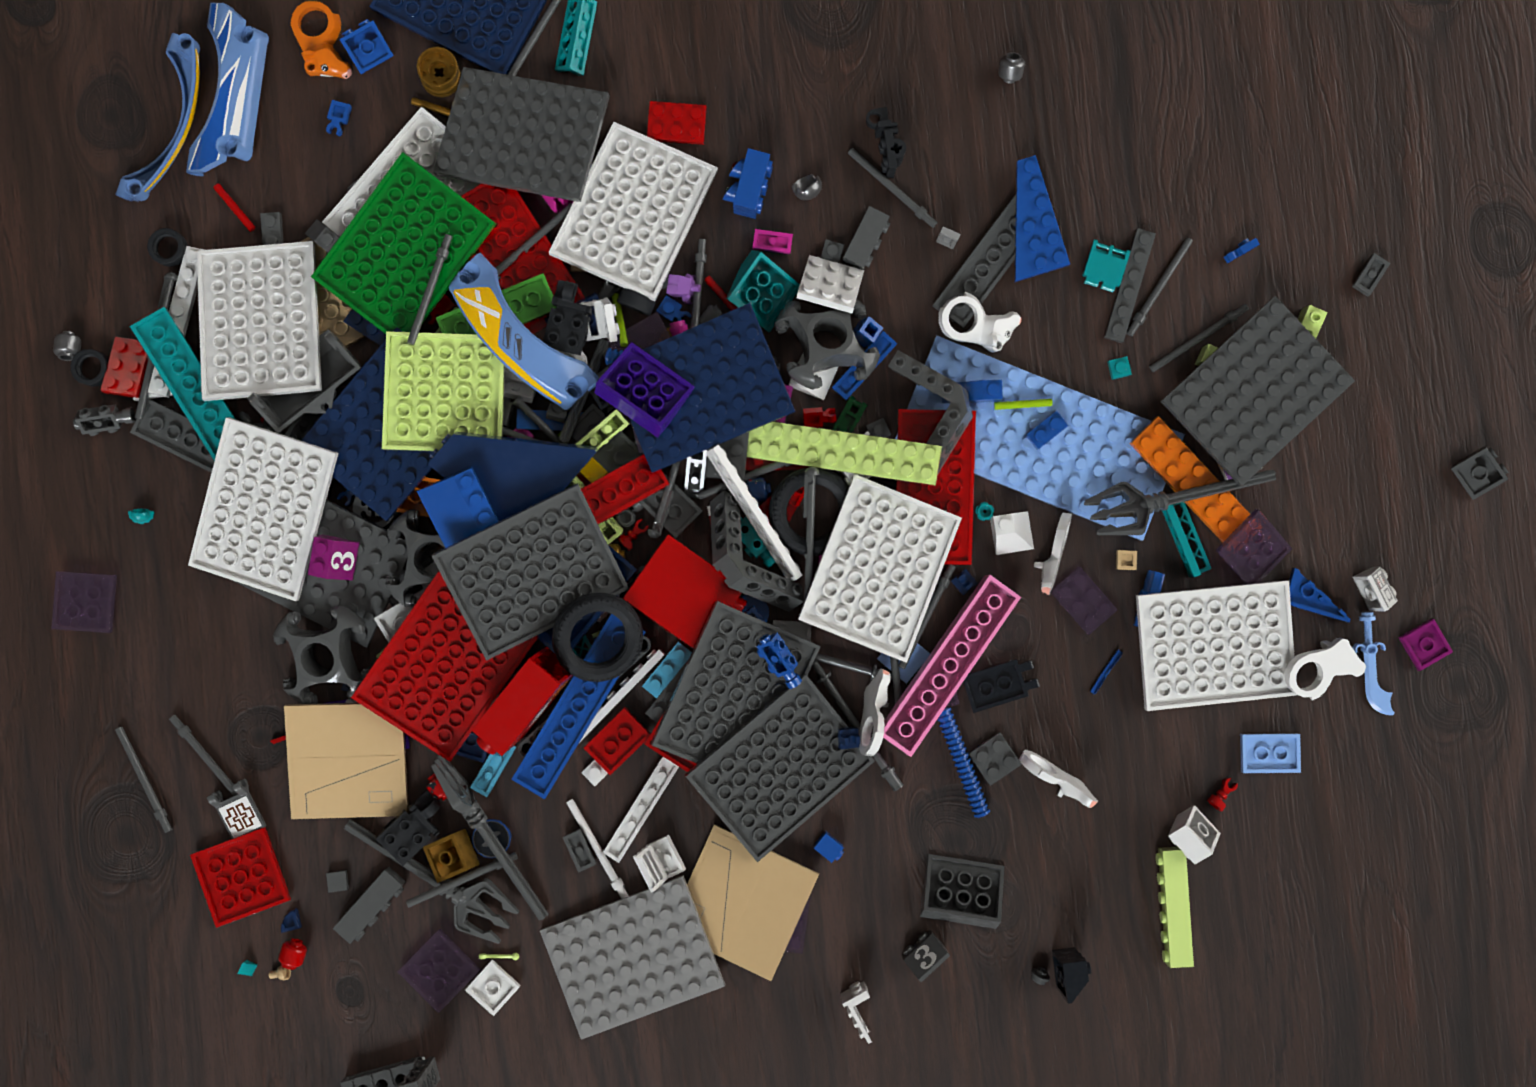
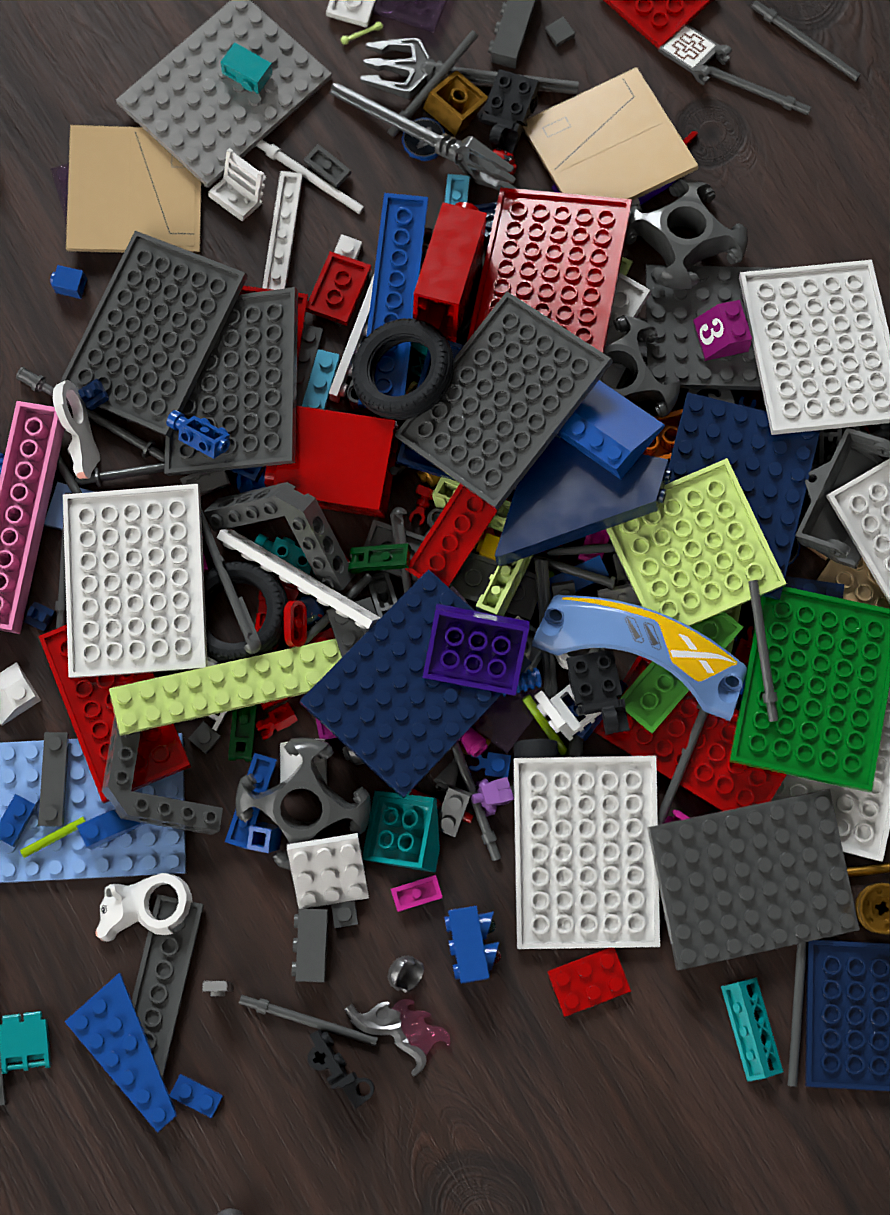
camera: 165 degrees right, 10 degrees down
teal plate [975,502,994,521] -> none
none -> dark grey plate [38,732,69,827]
none -> blue plate [170,1074,224,1118]
none -> teal brick [220,42,273,94]
none -> red plate [284,601,307,647]
none -> piece [344,999,450,1076]
none -> dark green plate [348,543,411,574]
none -> dark grey plate [438,785,472,837]

